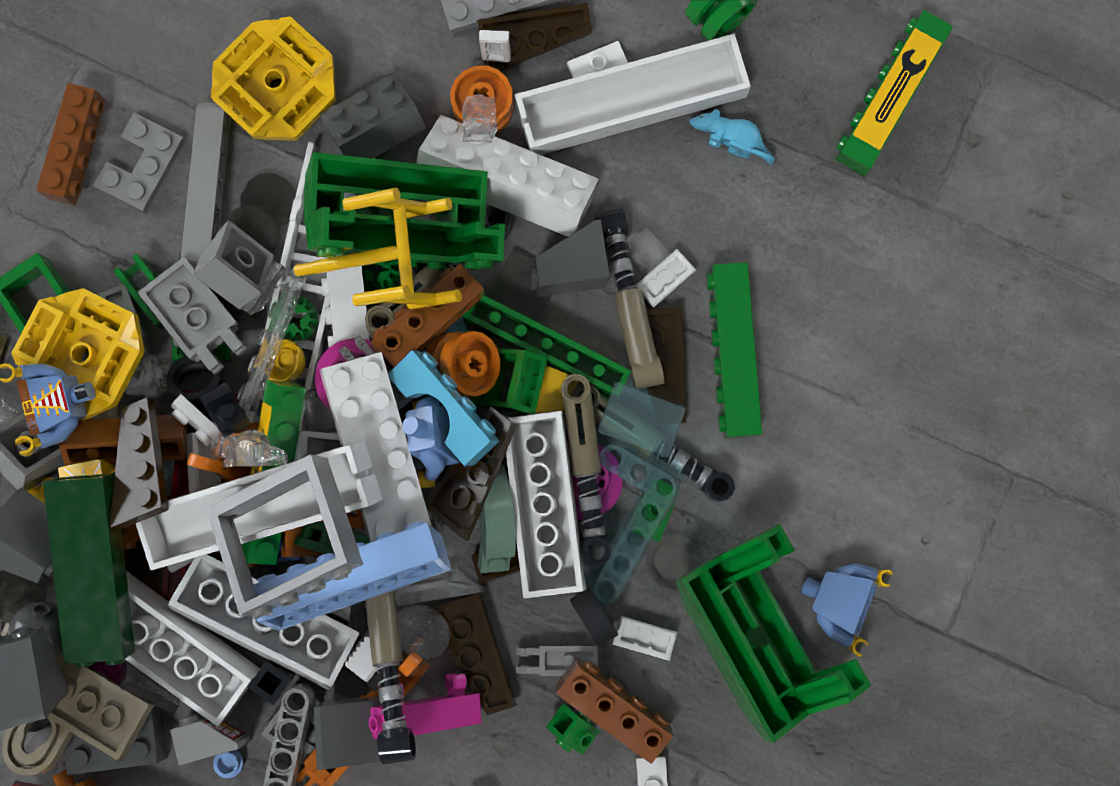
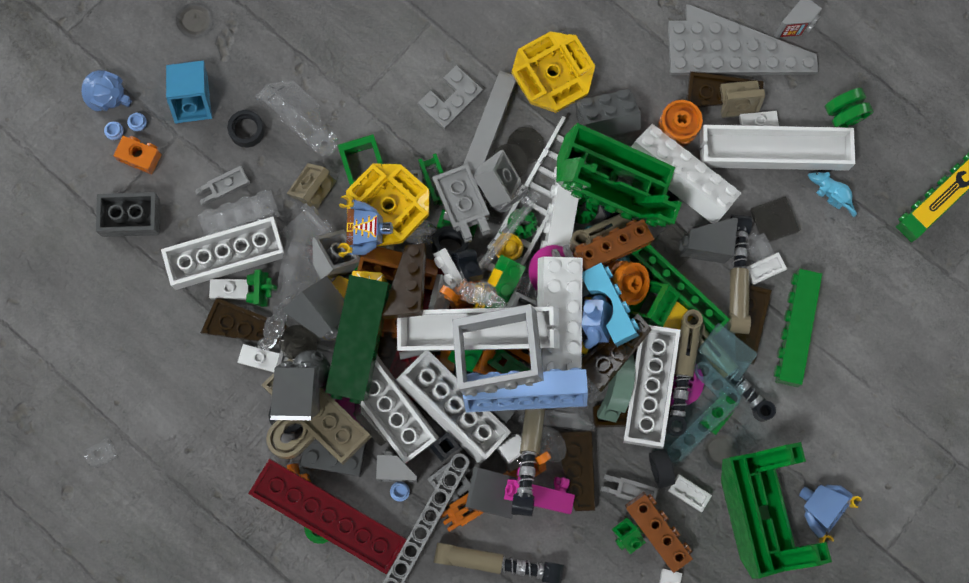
camera: 10 degrees right, 5 degrees down
dark orange brick [36,83,106,206] -> none
yellow piece [294,188,462,309] -> none
clear brick [462,94,497,142] -> none
white plate [479,30,511,62] -> none
none -> dark tan bracket [720,81,765,118]
none -> clear smoke tile [750,196,800,244]

